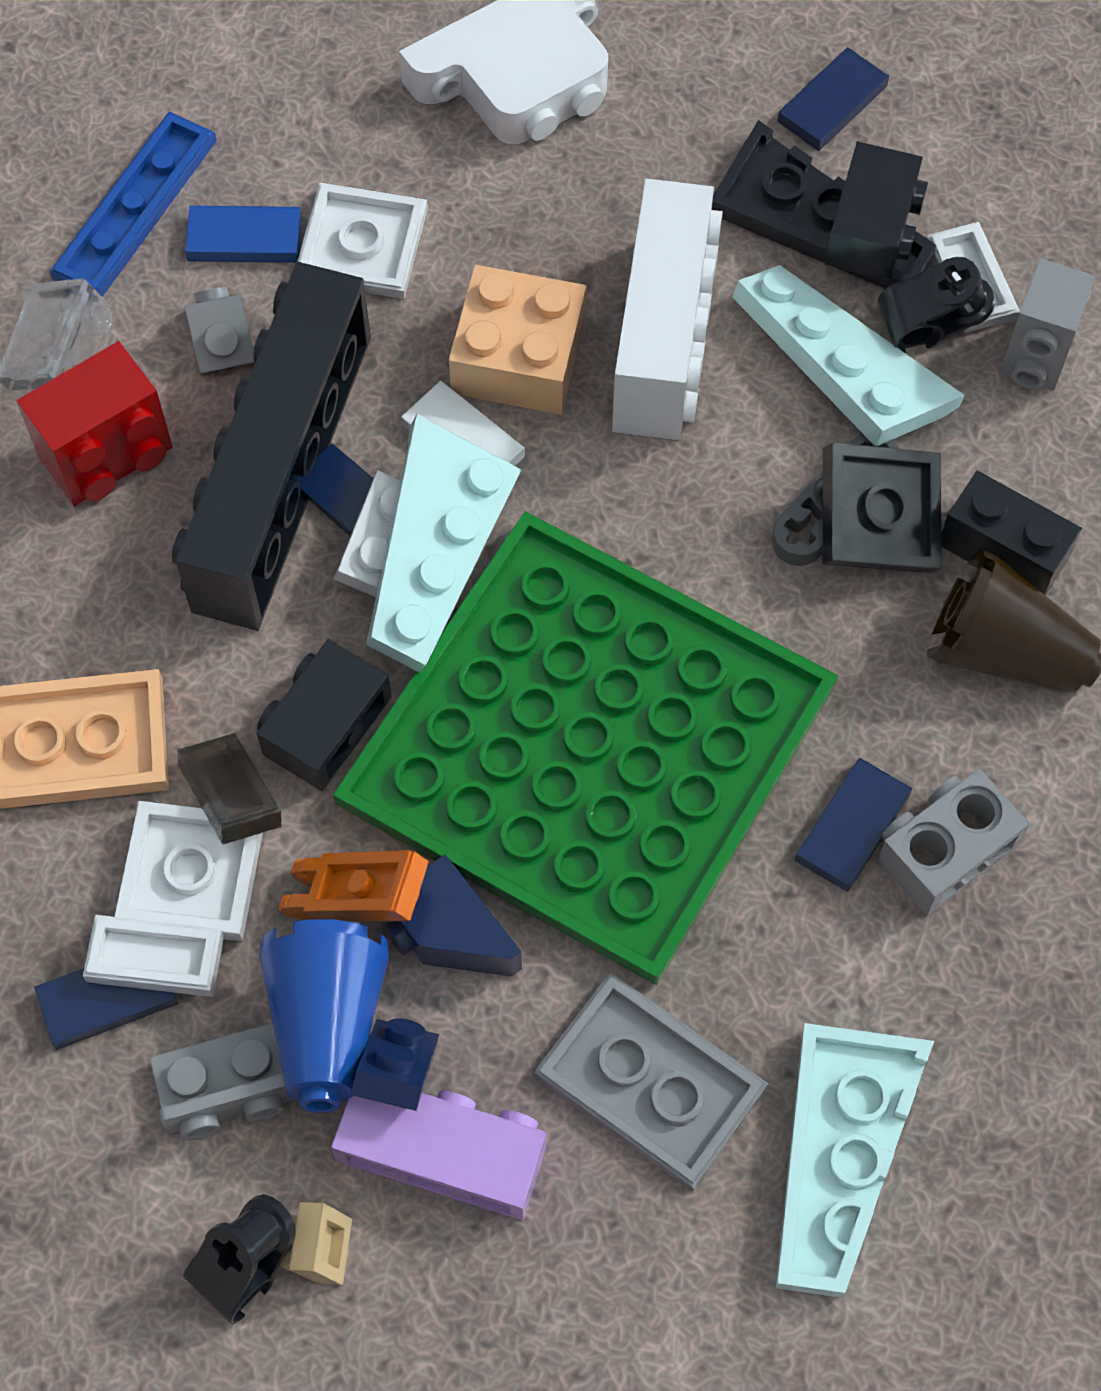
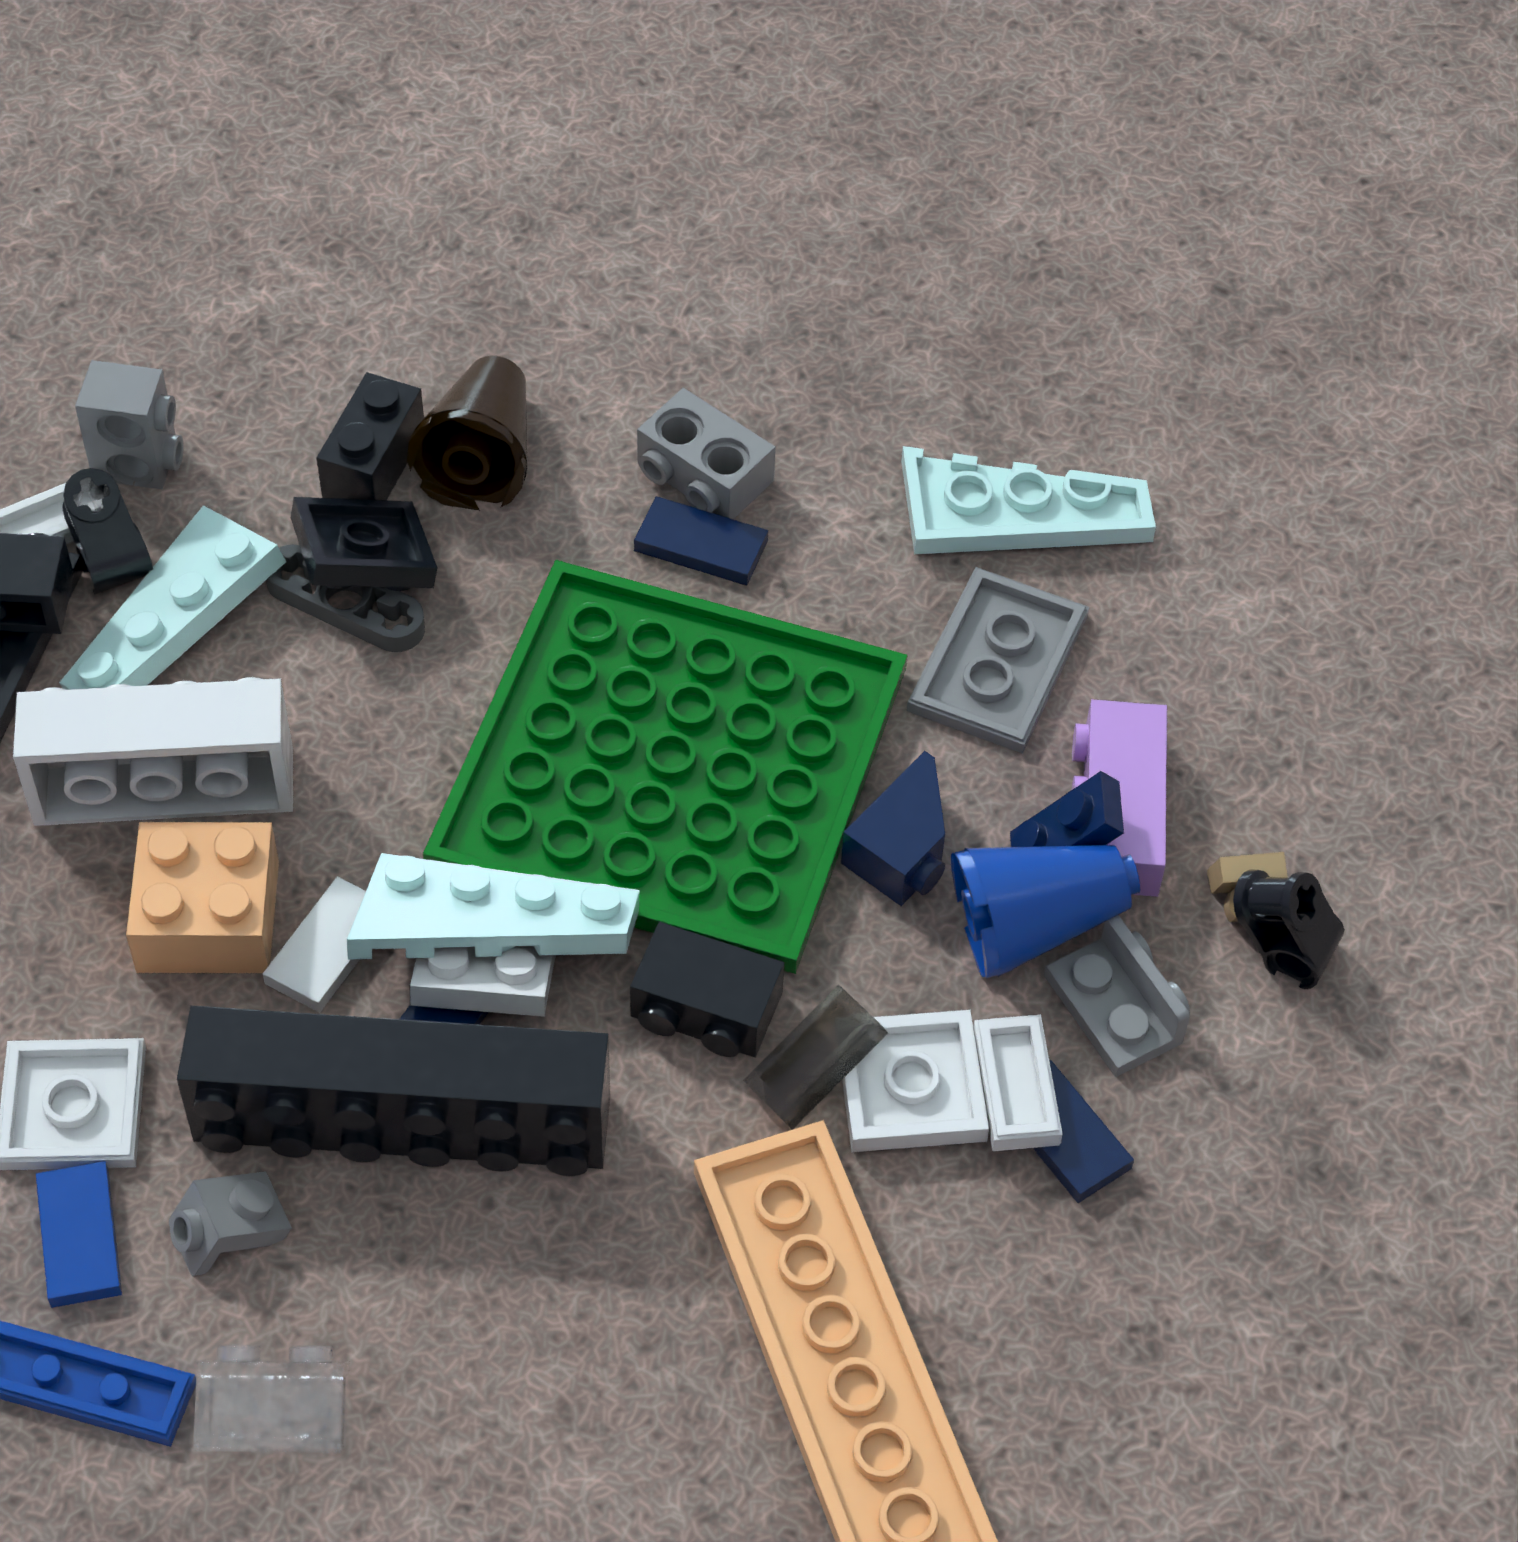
camera: 105 degrees left, 10 degrees down
red brick [16,341,173,507] -> none
orange hinge [278,850,429,922] -> none

